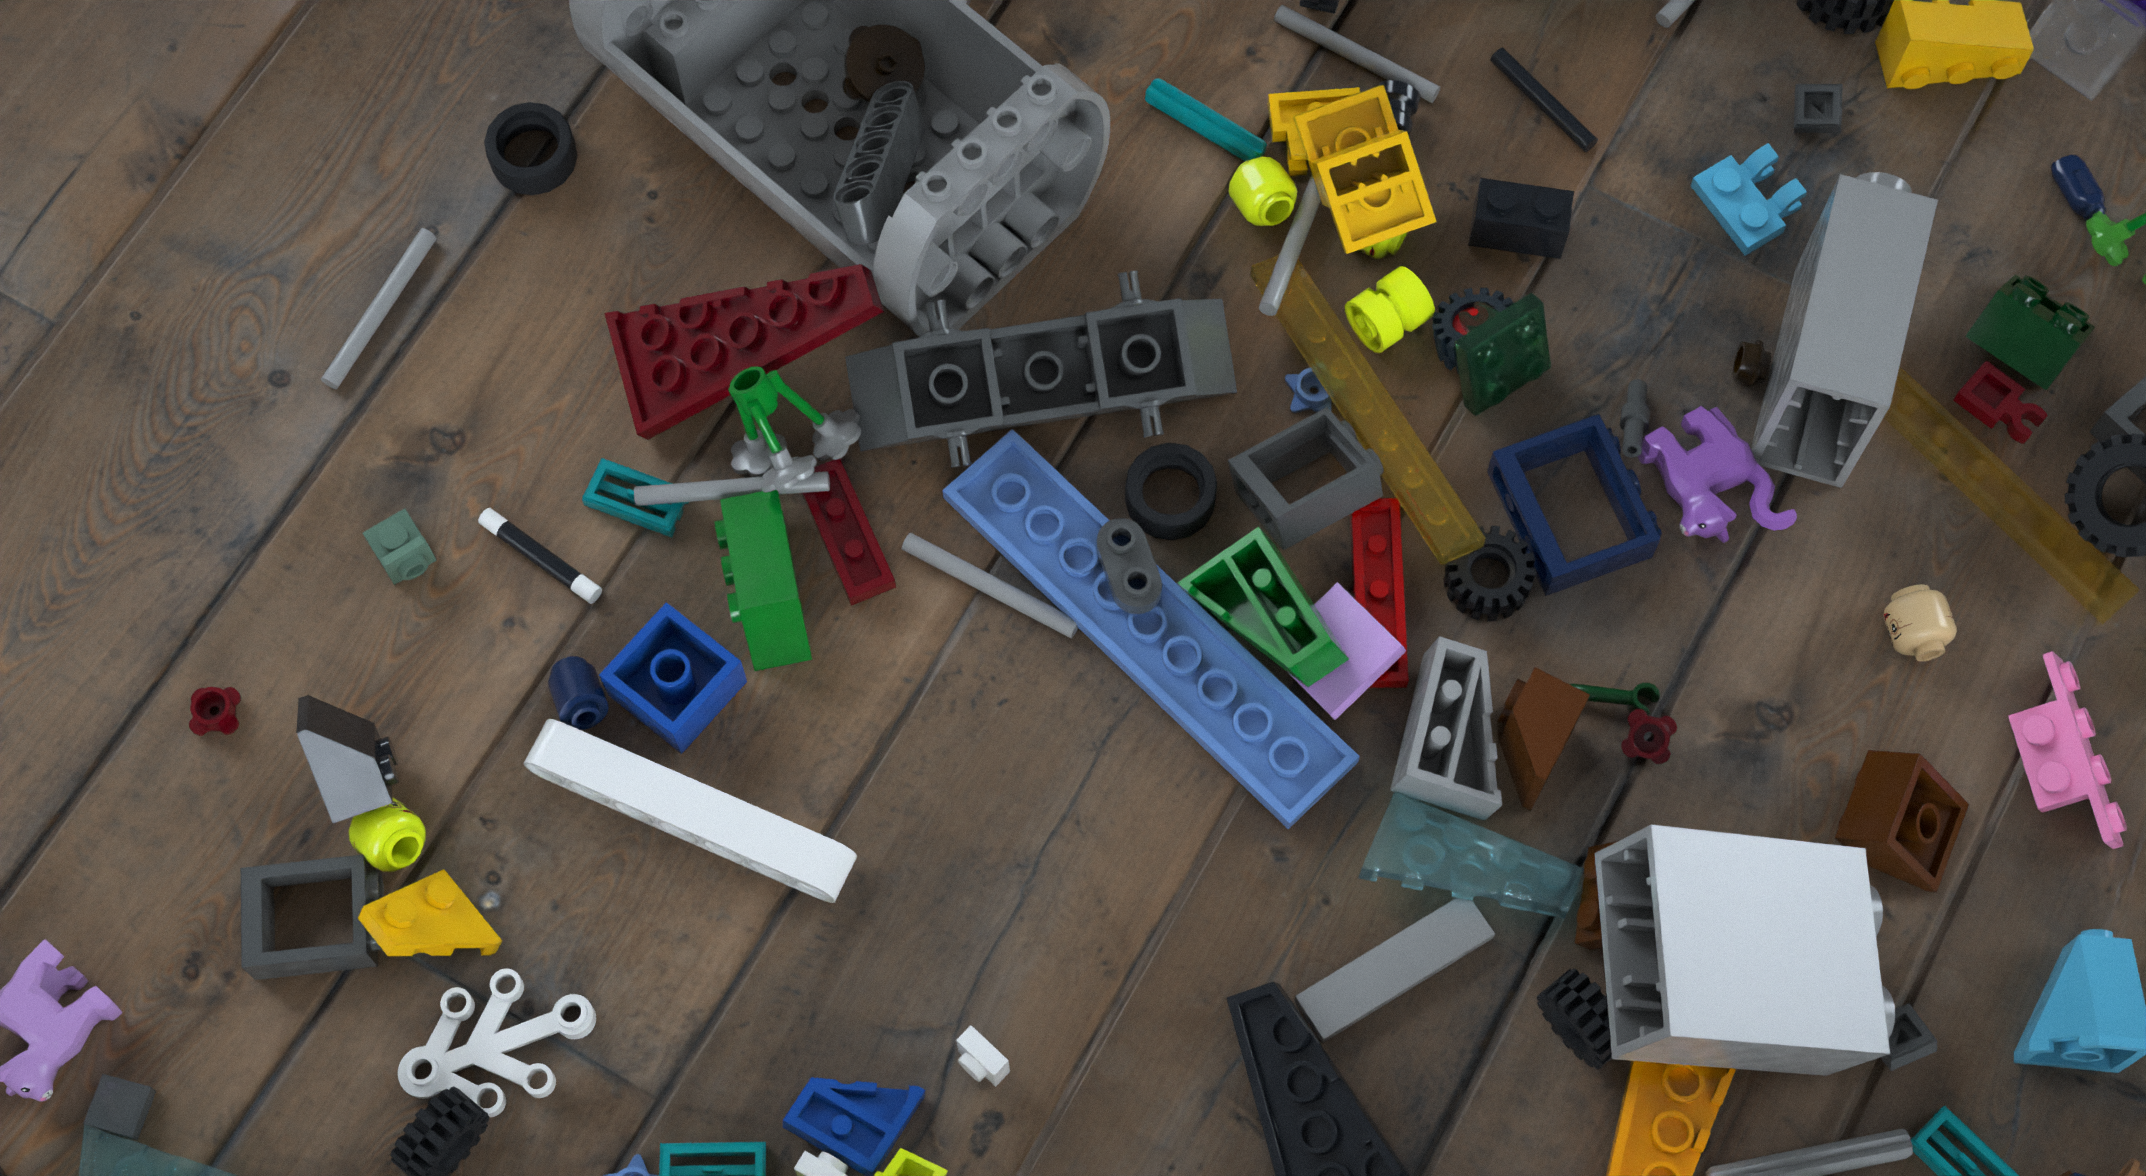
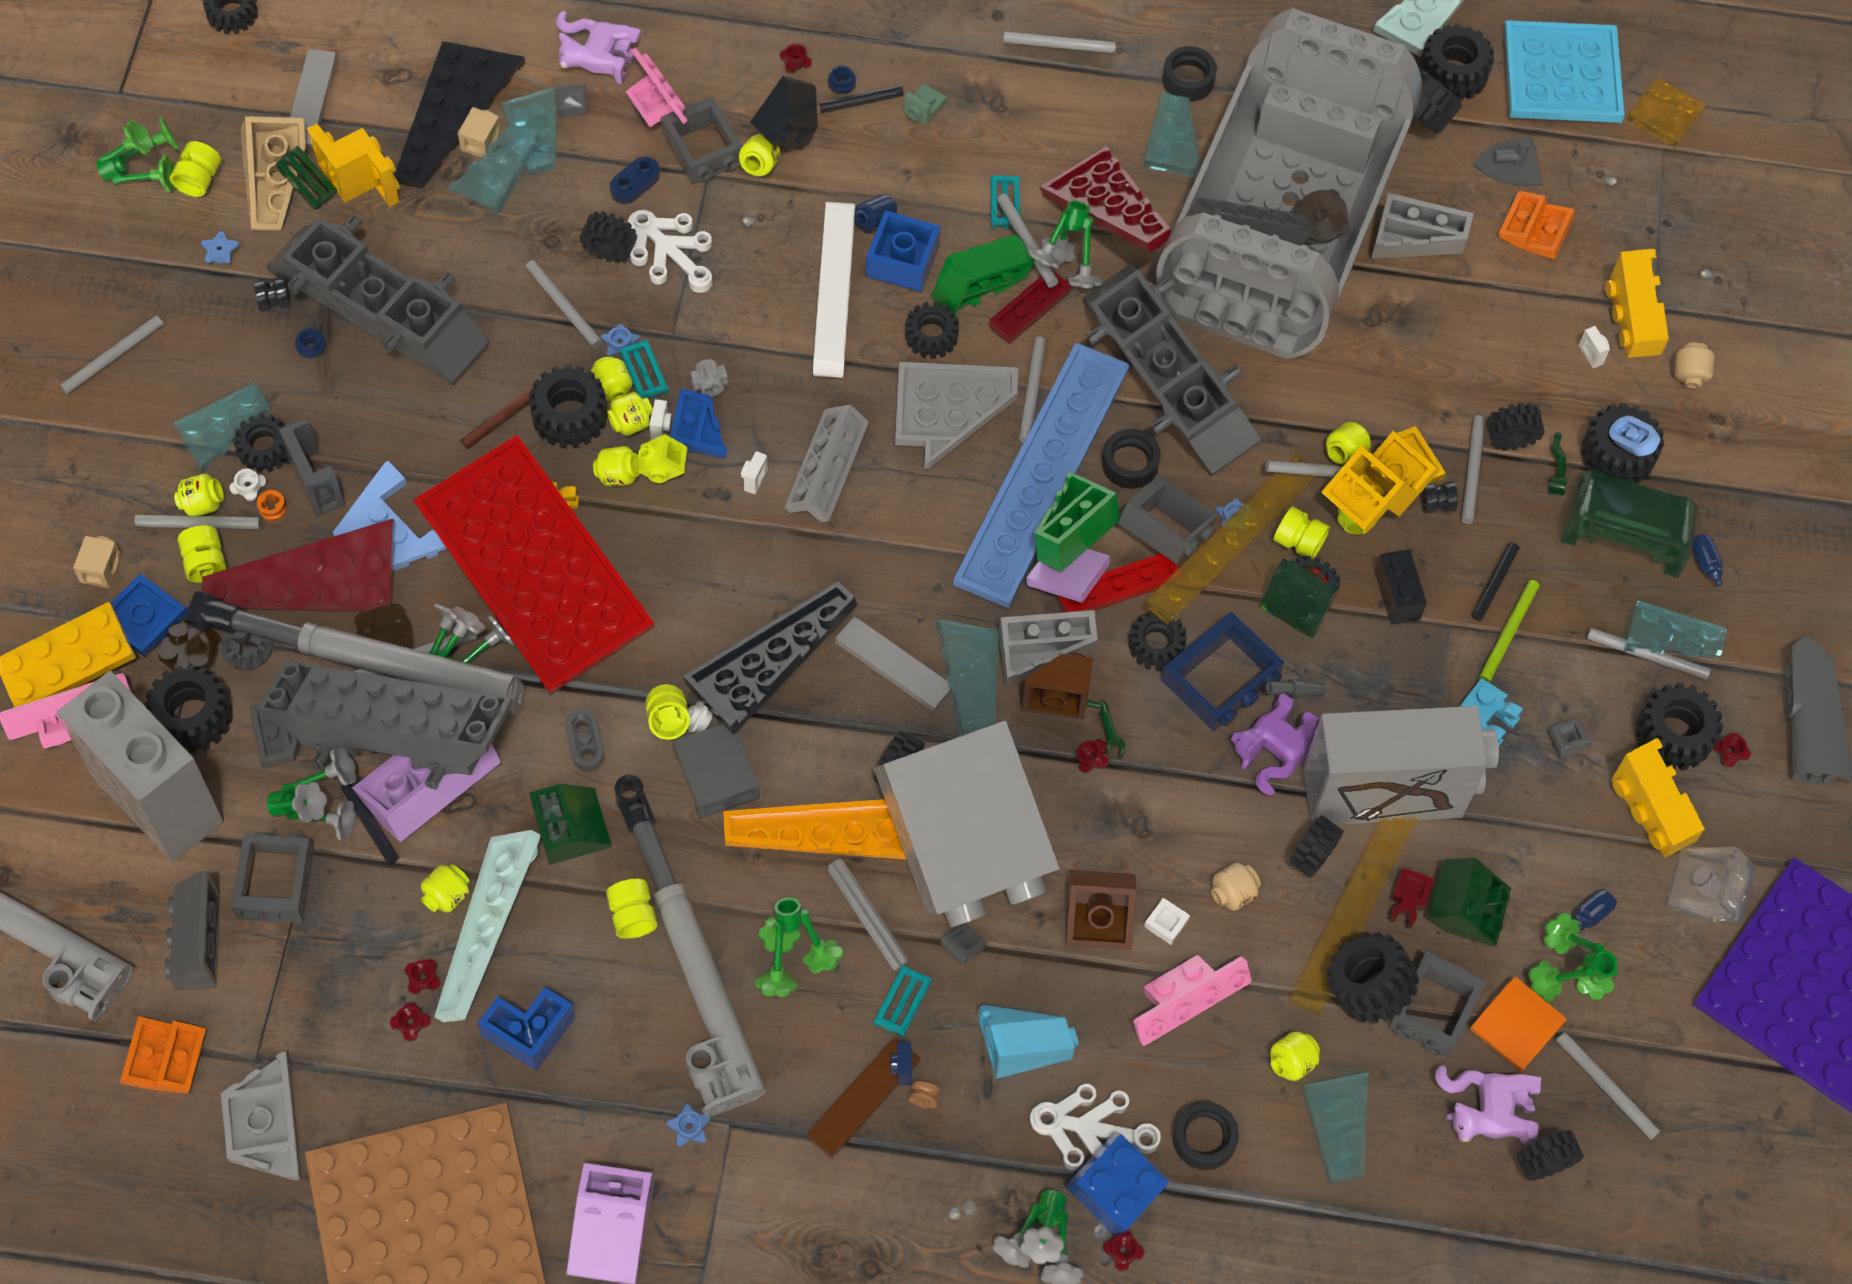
camera: 65 degrees right, 5 degrees down
yellow wing [358,869,502,956] -> none
black bar [478,508,602,604] -> none
dark grey plate [1097,518,1162,614] -> none
teal axle [1145,78,1267,161] -> none
none -> dark blue plate [610,157,660,204]
none -> bright pink bracket [625,47,688,127]
none -> light grey gear [690,359,728,397]
none -> light grey fence [784,405,869,522]
none -> black bar [819,85,904,113]
none -> dark blue plate [828,66,856,93]
none -> light grey wing [895,362,1018,469]
none -> black tyre [905,301,959,359]
none -> clear light blue wing [1144,92,1200,178]
none -> white plate [1144,898,1190,945]
none -> black tyre [1289,816,1344,878]
none -> lime bar [1479,580,1540,683]

